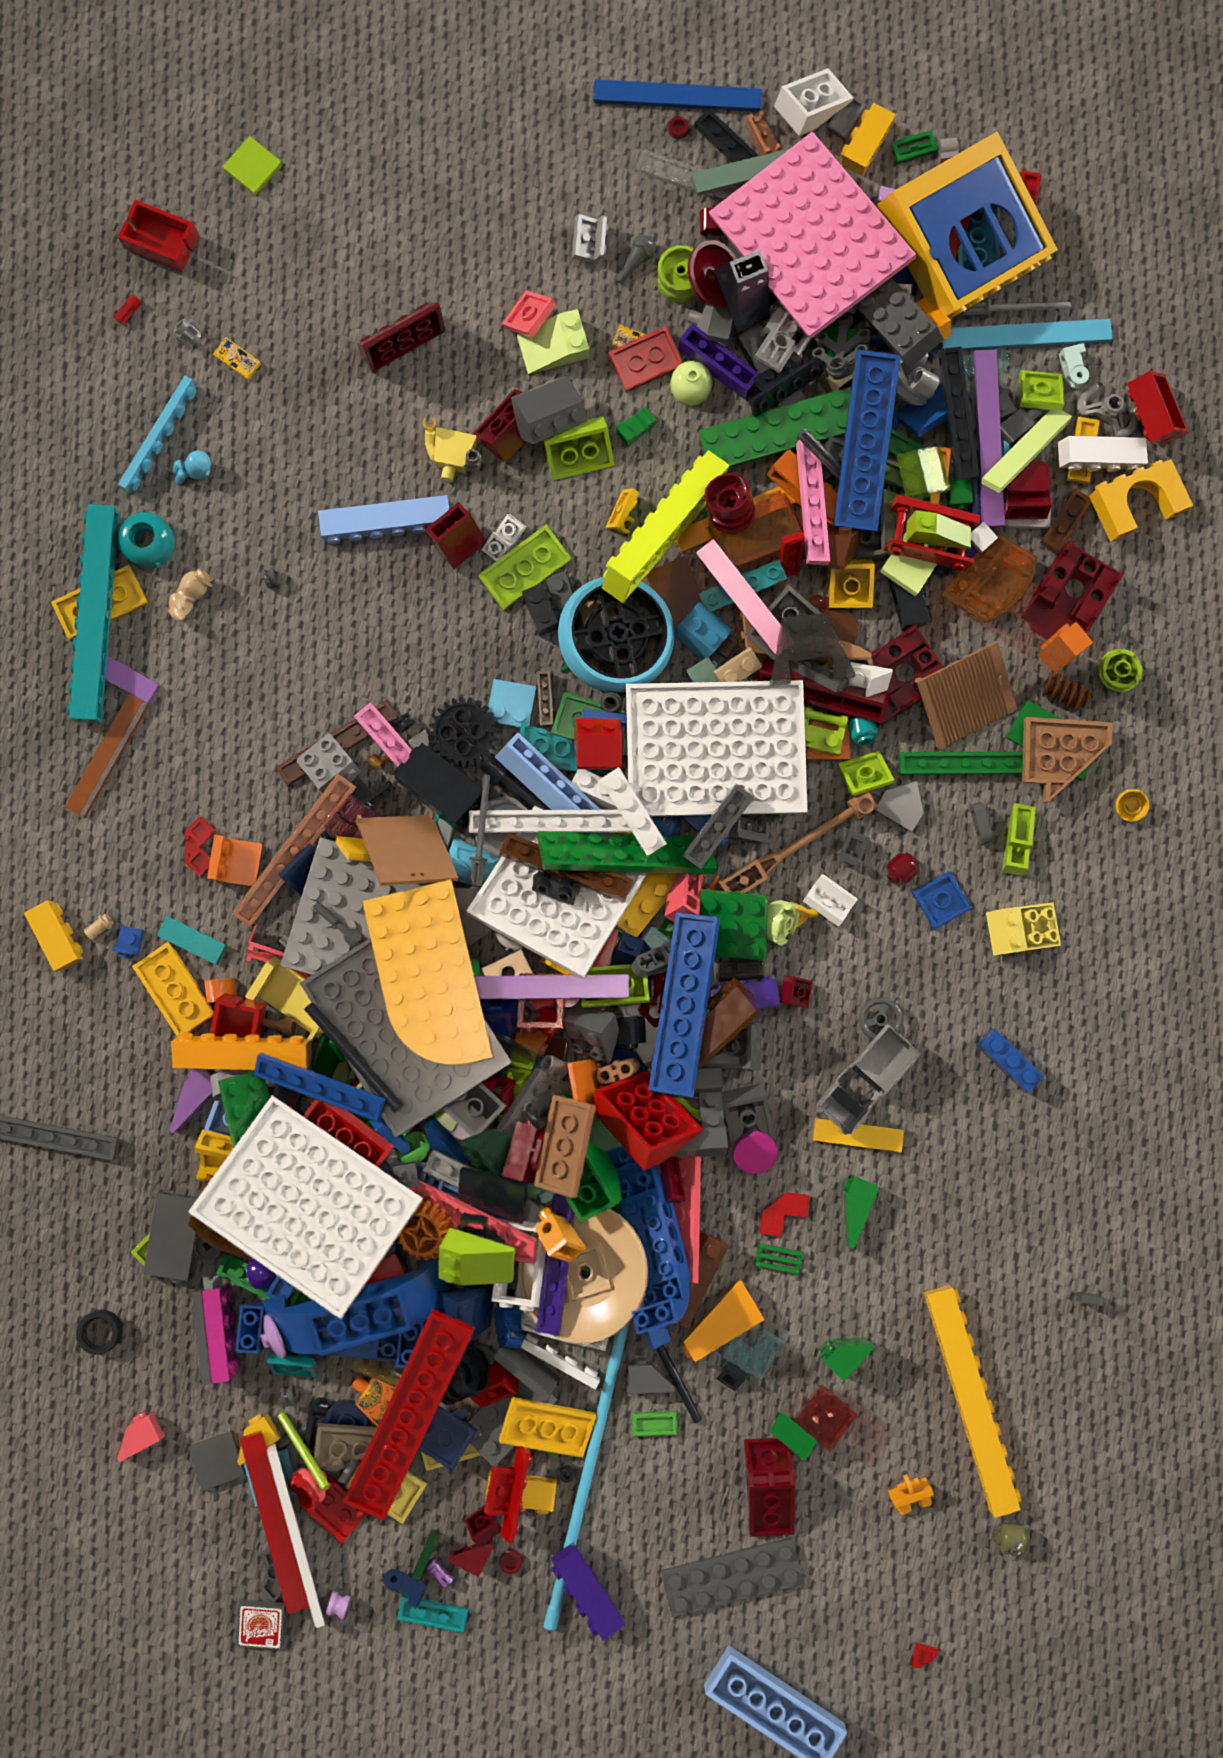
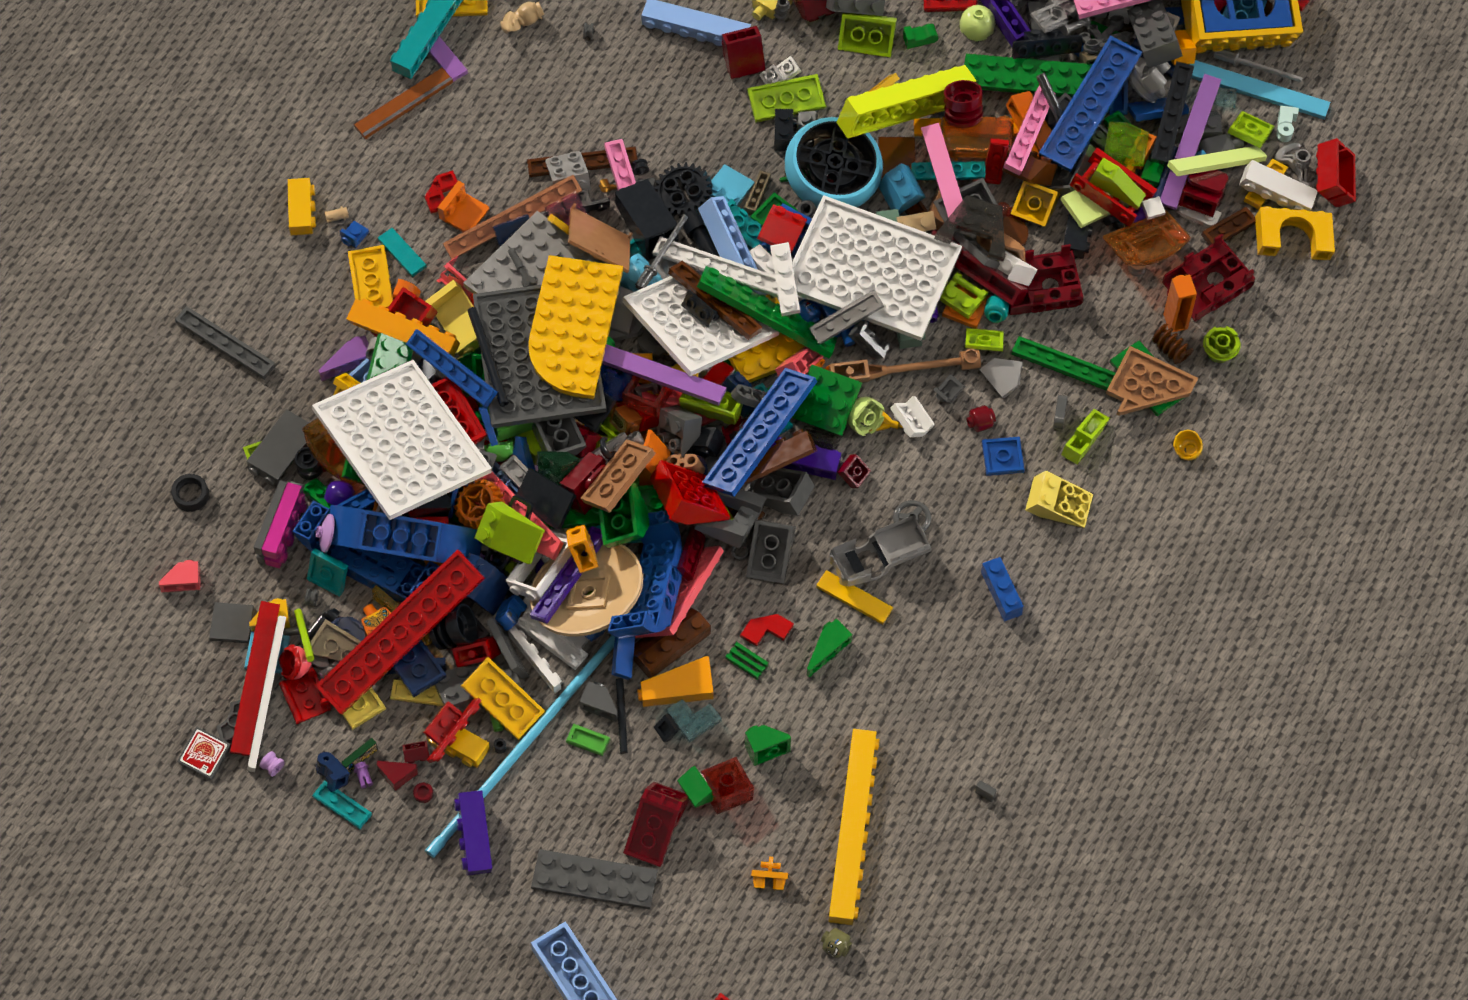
camera: 25 degrees right, 20 degrees down
dark pink tile [733,1131,778,1174] -> none
medium nougat door [915,641,1017,750] -> none

